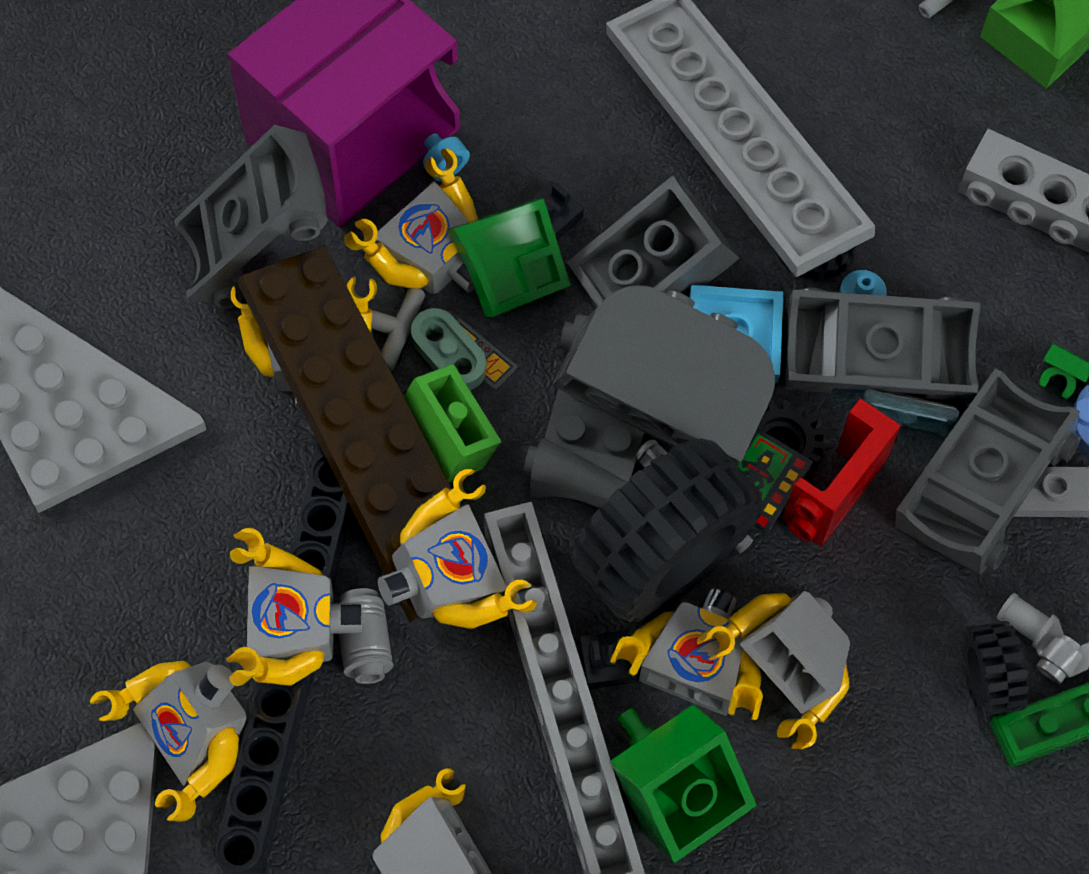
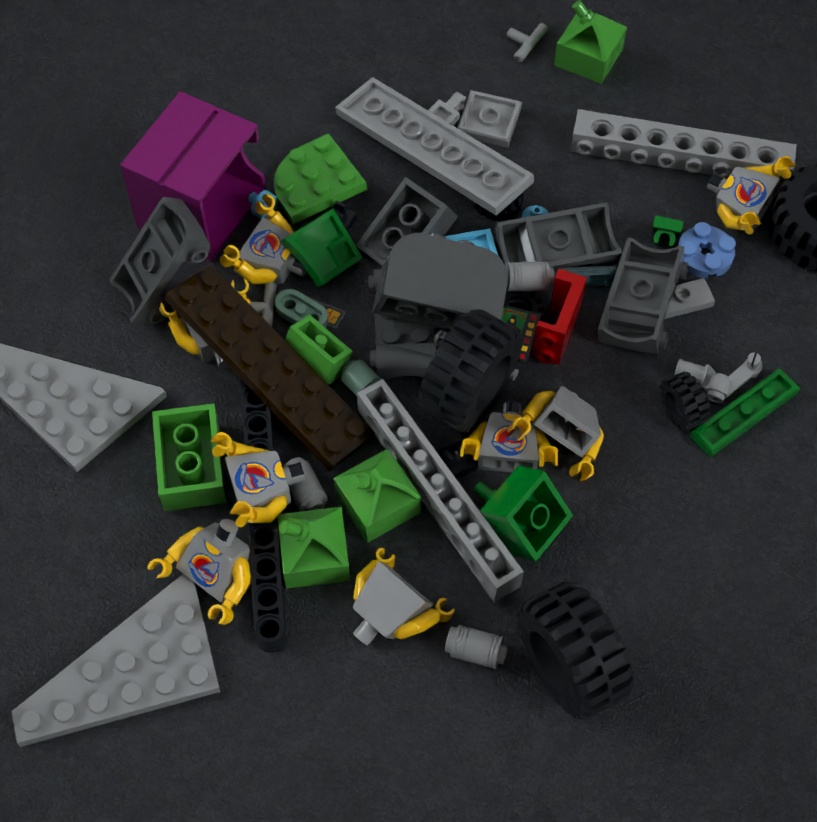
camera: 15 degrees left, 5 degrees down
torso [378,469,537,629] -> none
none -> bright green brick [152,403,227,511]
none -> bright green plate [274,133,367,224]
none -> bright green piece [278,507,350,589]
none -> bright green piece [333,449,421,543]
none -> sand green brick [341,359,382,396]
none -> light grey plate [428,91,466,126]
none -> light grey tile [457,90,522,148]
none -> light grey head [504,262,554,291]

